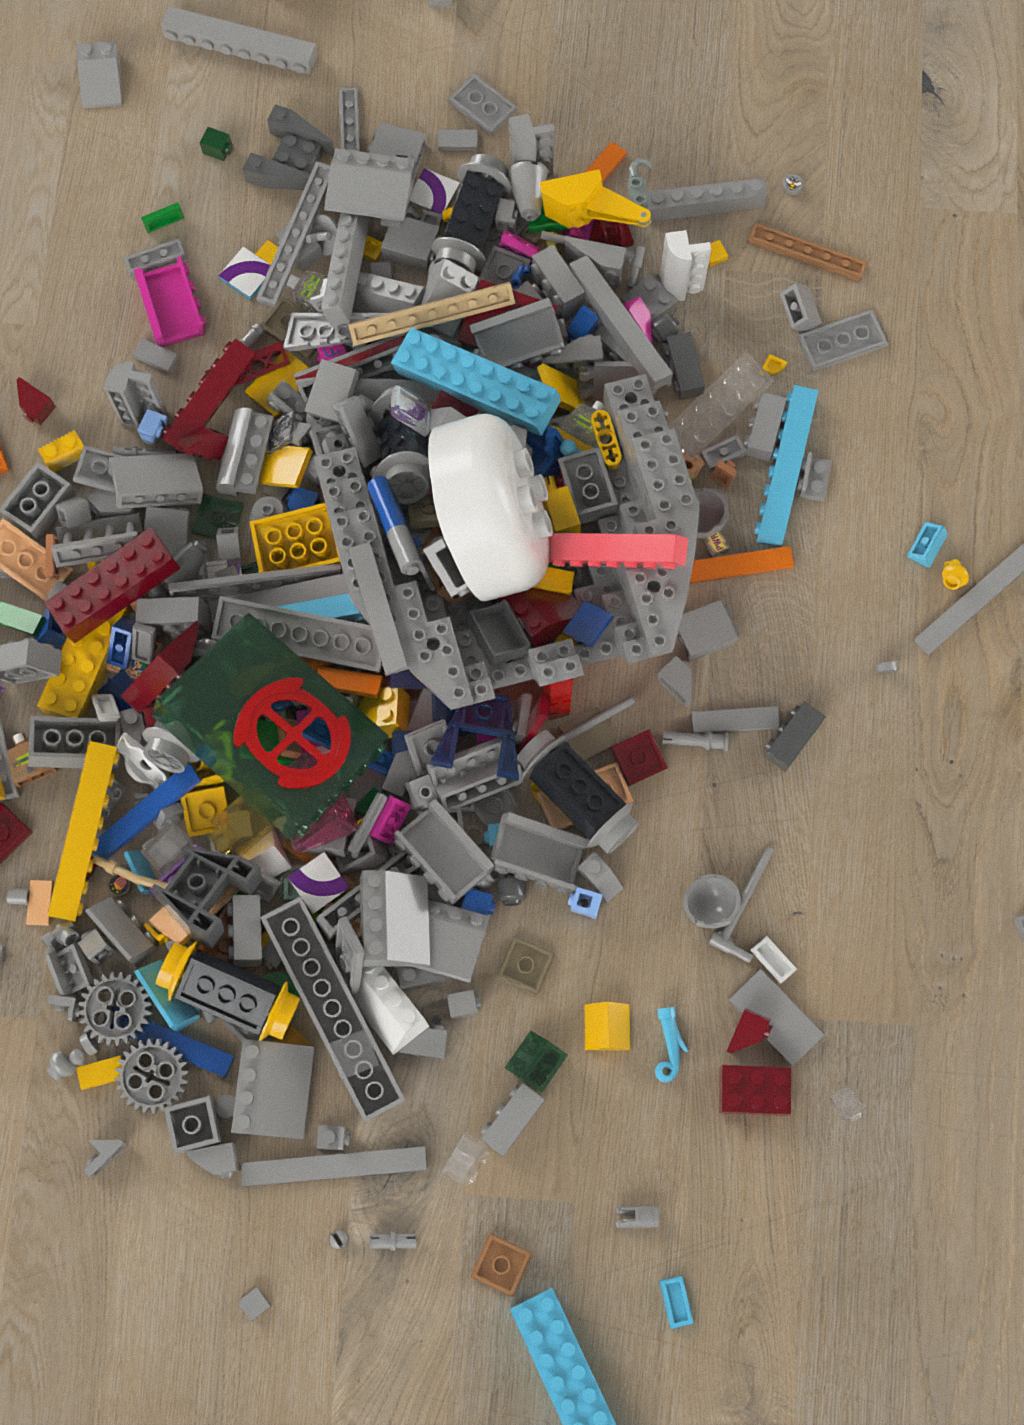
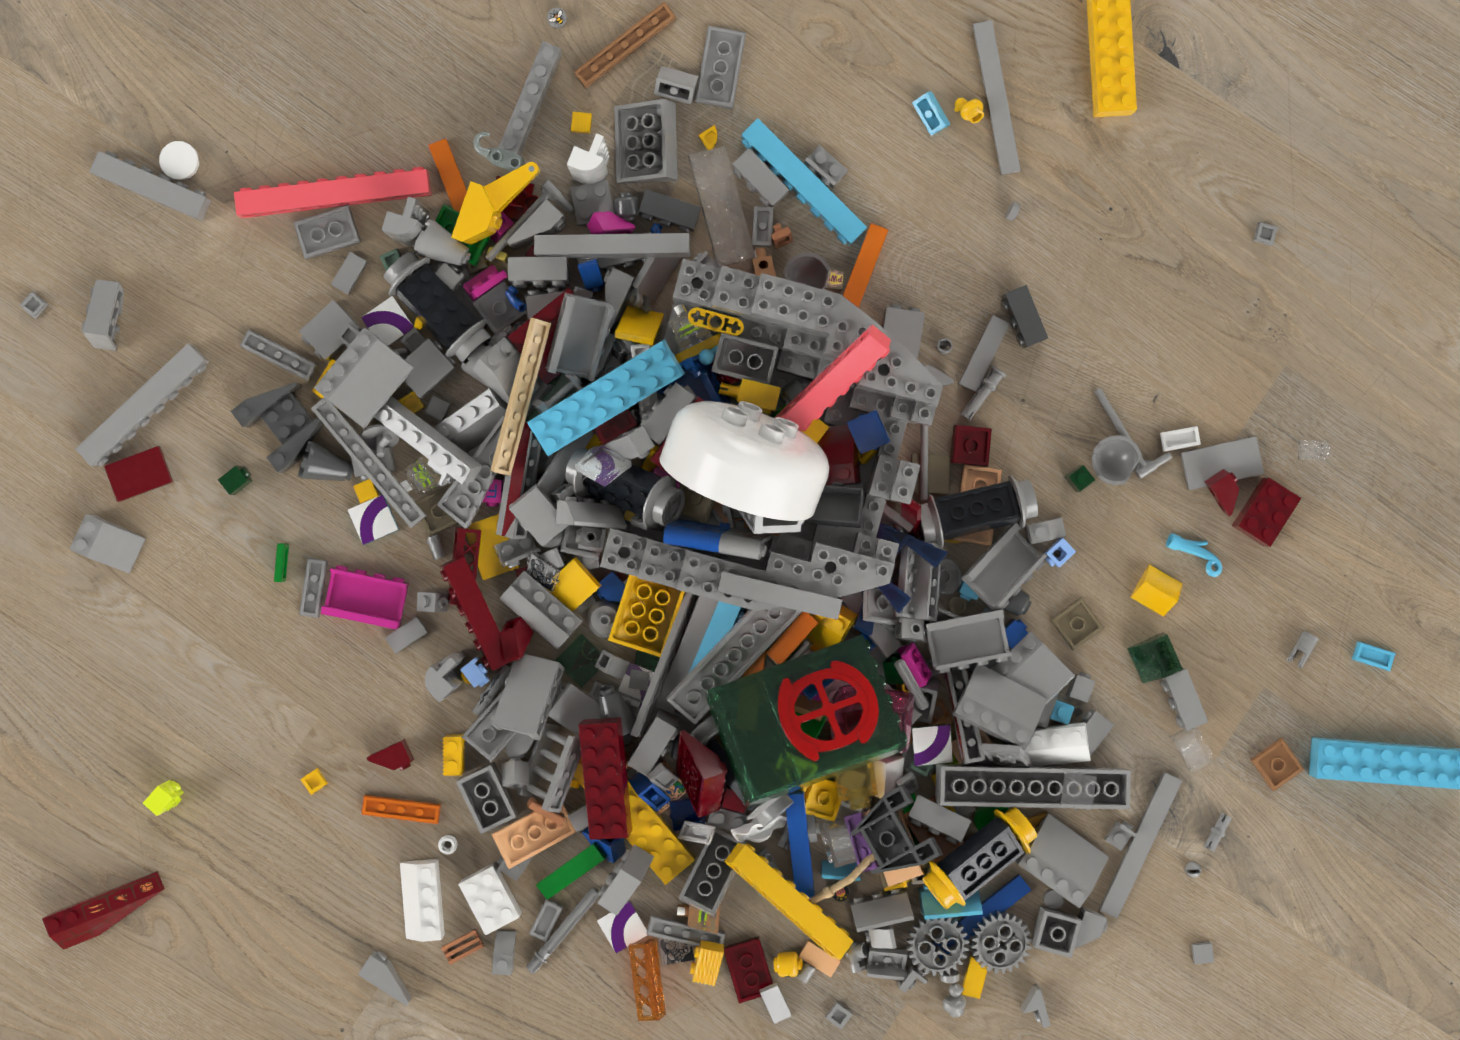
camera: 65 degrees left, 15 degrees up
none -> dark red tile [104,446,173,502]
none -> coral brick [234,167,432,218]
none -> dark grey cone [297,441,354,481]
none -> light grey bracket [417,592,448,612]
none -> light grey slope [614,99,678,184]
none -> yellow head [774,951,803,977]
none -> light grey hinge [937,338,953,355]
none -> medium azure brick [1050,700,1074,725]
none -> dark green brick [1064,465,1095,492]

